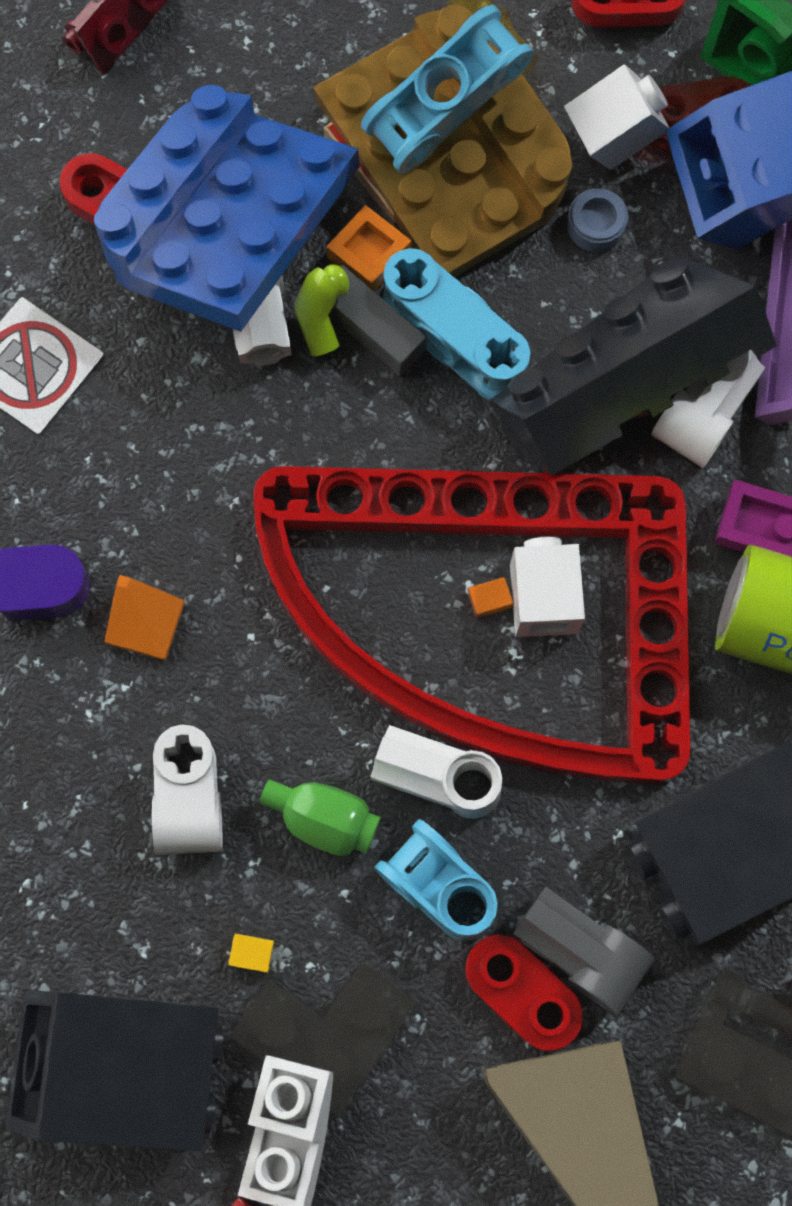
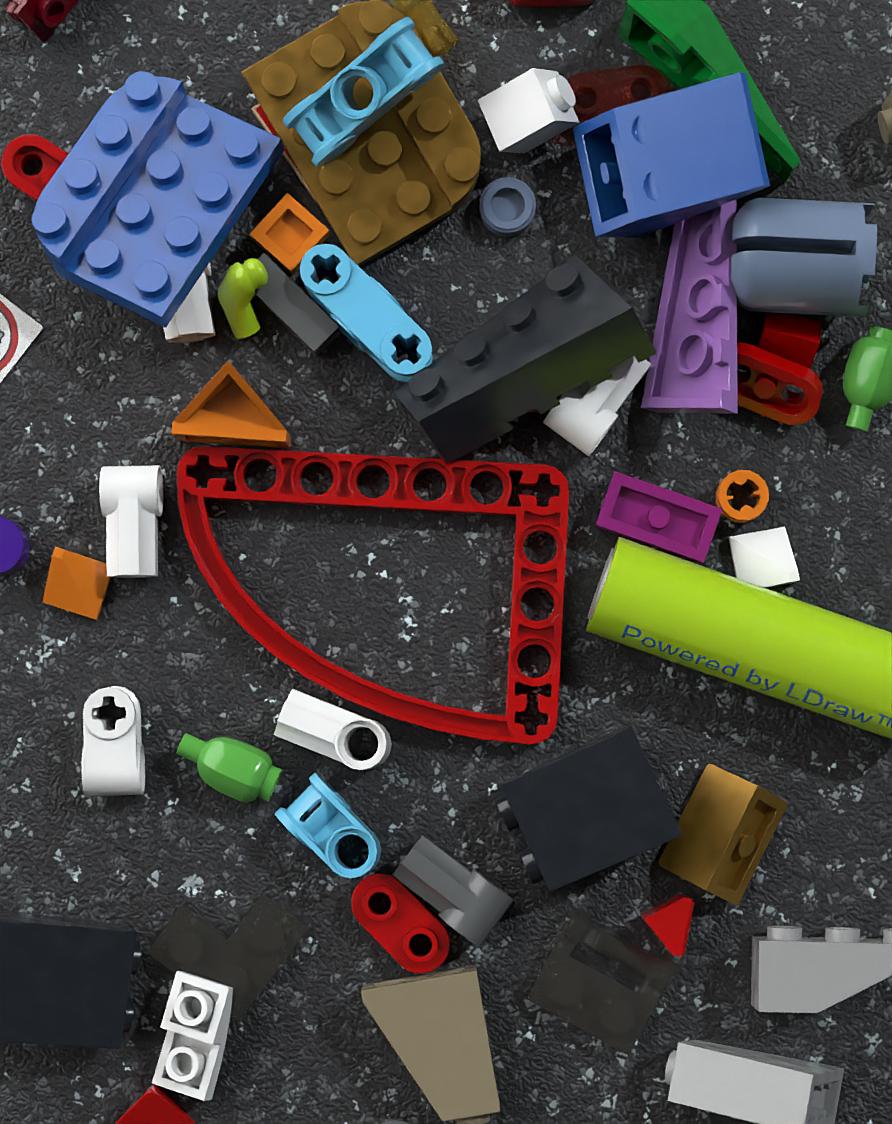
camera: 10 degrees right, 10 degrees up
yellow piece [228,933,274,973] -> none
orange piece [467,577,513,618] -> none
white brick [510,537,585,637] -> none
none -> white piece [99,465,163,578]
none -> orange slope [171,360,291,449]

